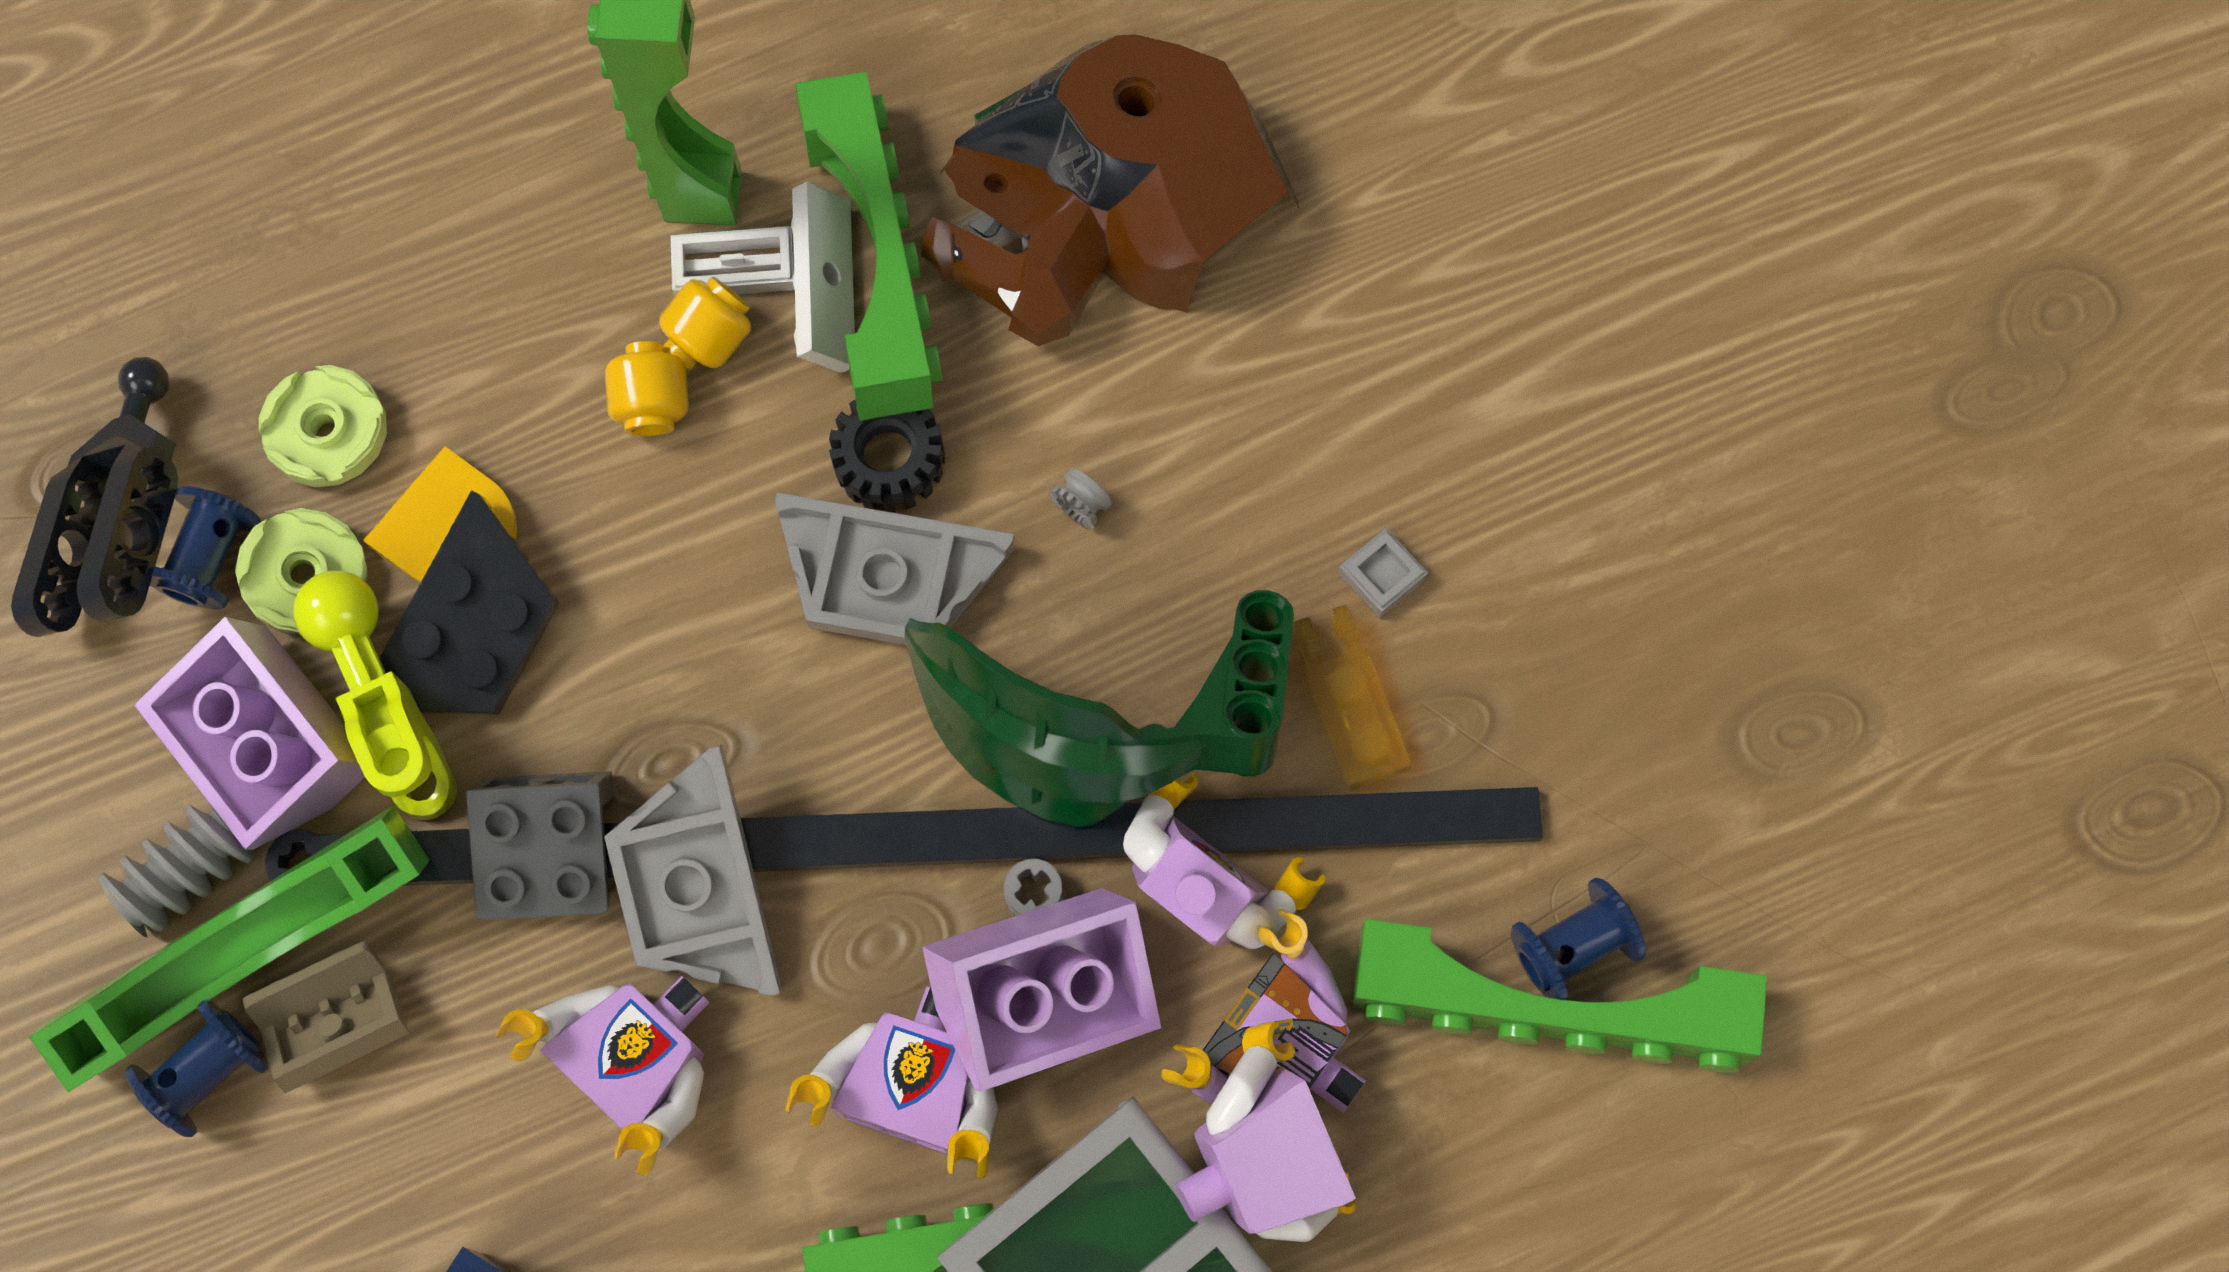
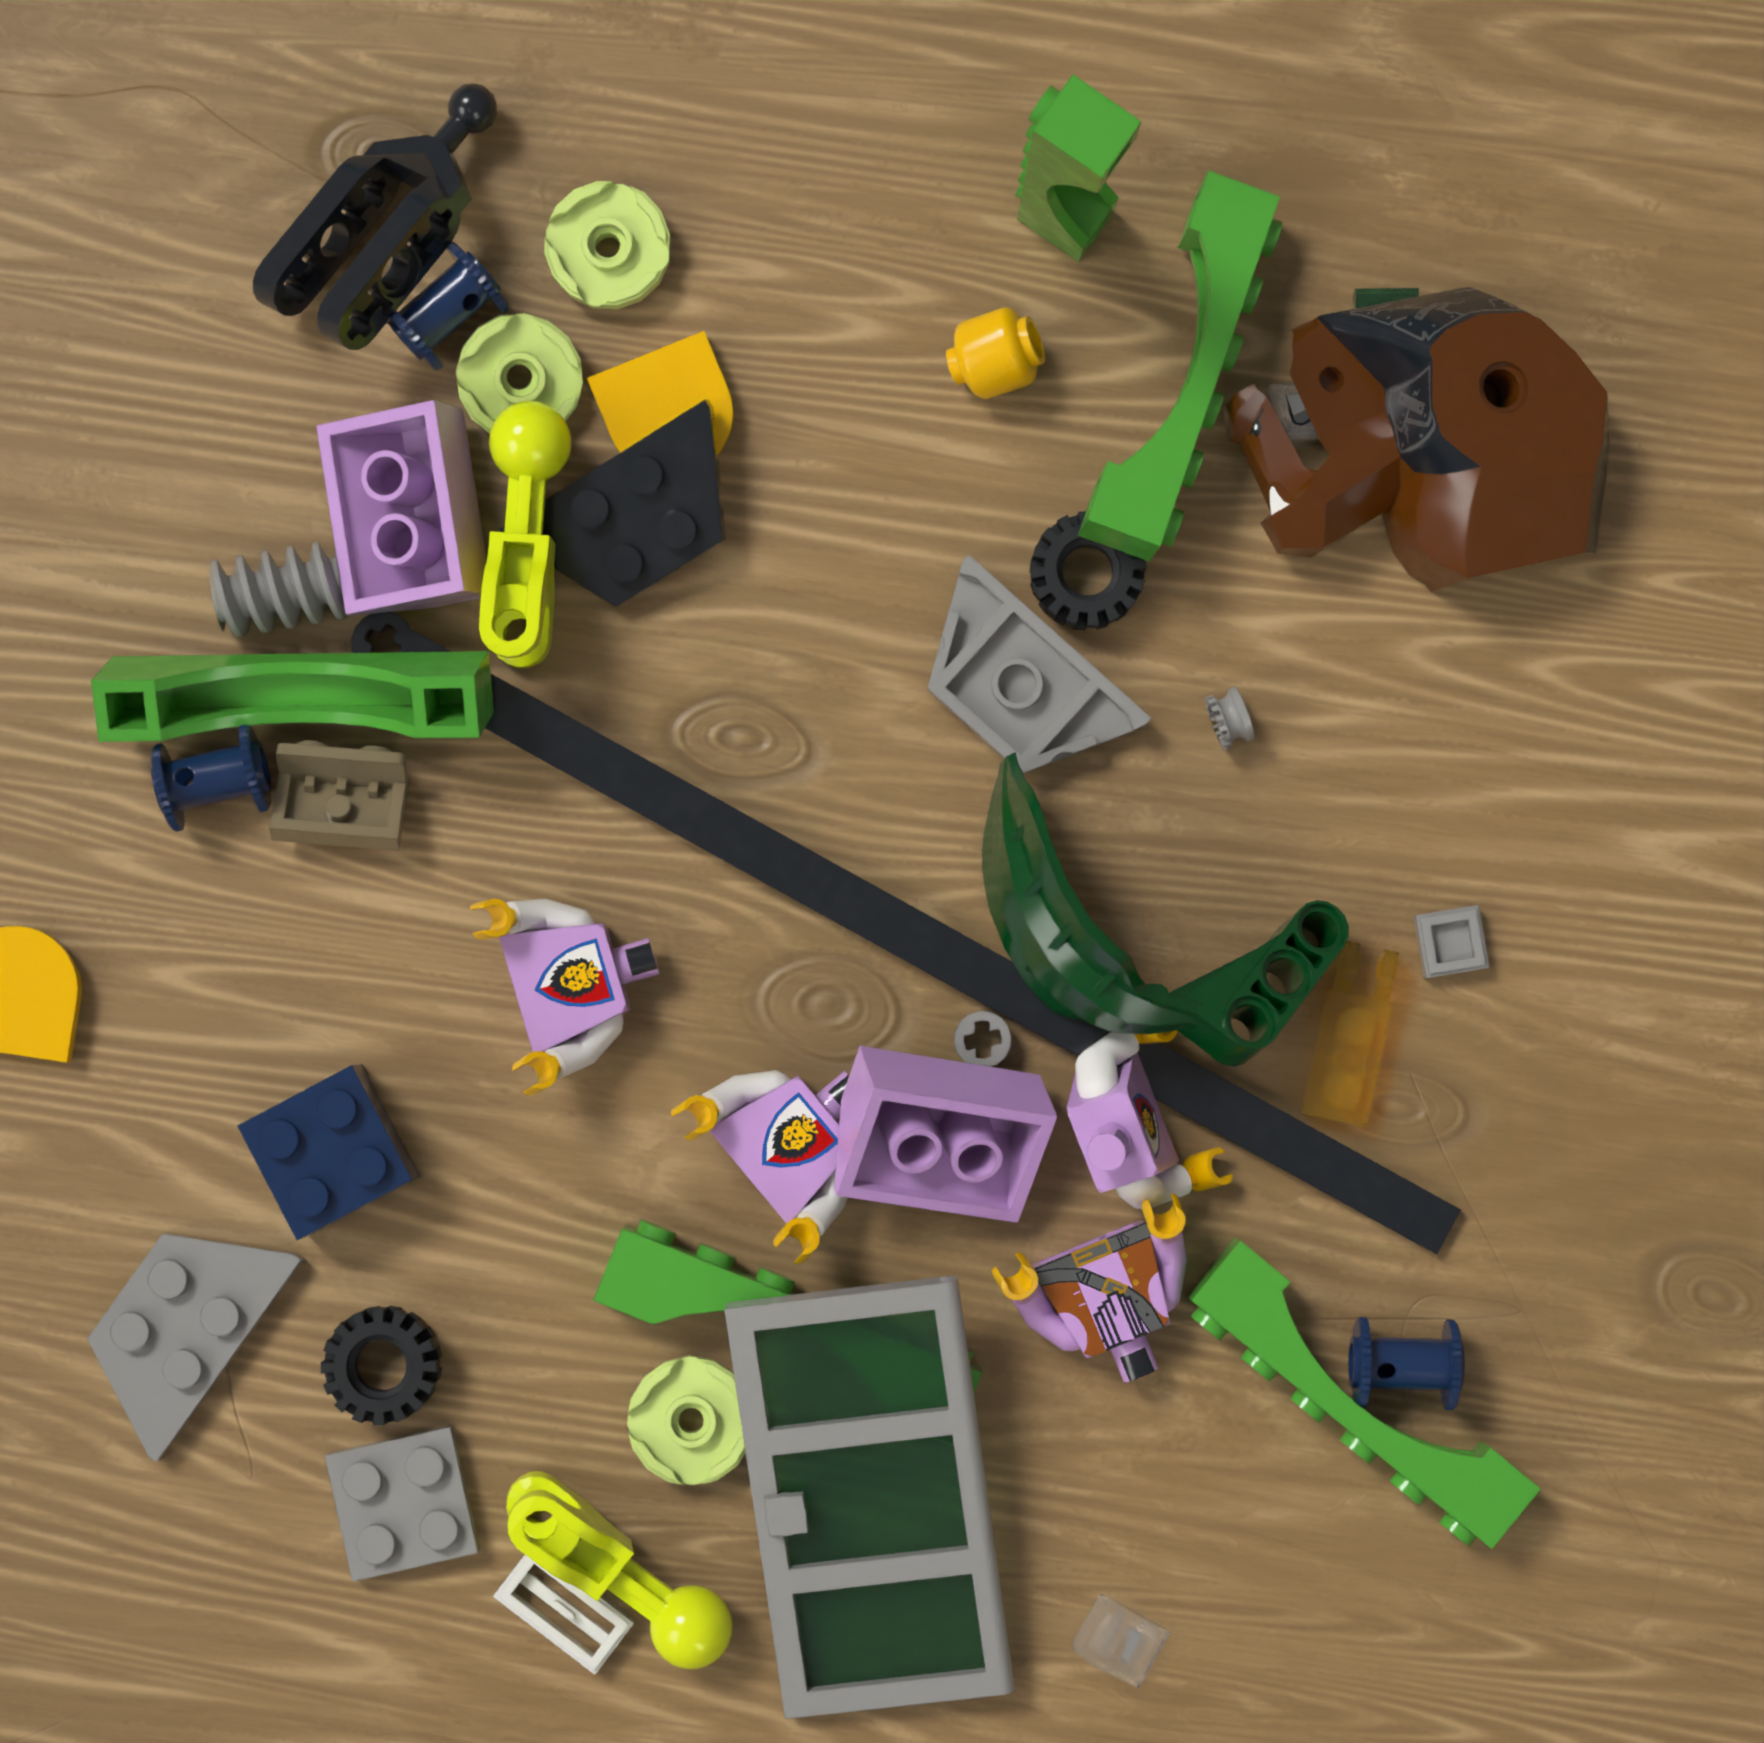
camera: 25 degrees right, 15 degrees up
dark grey bracket [466,771,614,920] -> none
light grey wing [604,744,782,996] -> none
yellow head [605,341,689,436] -> none
white tile [670,226,795,296] -> none
white tile [791,182,855,373] -> none
lavender torso [1175,1021,1356,1242] -> none

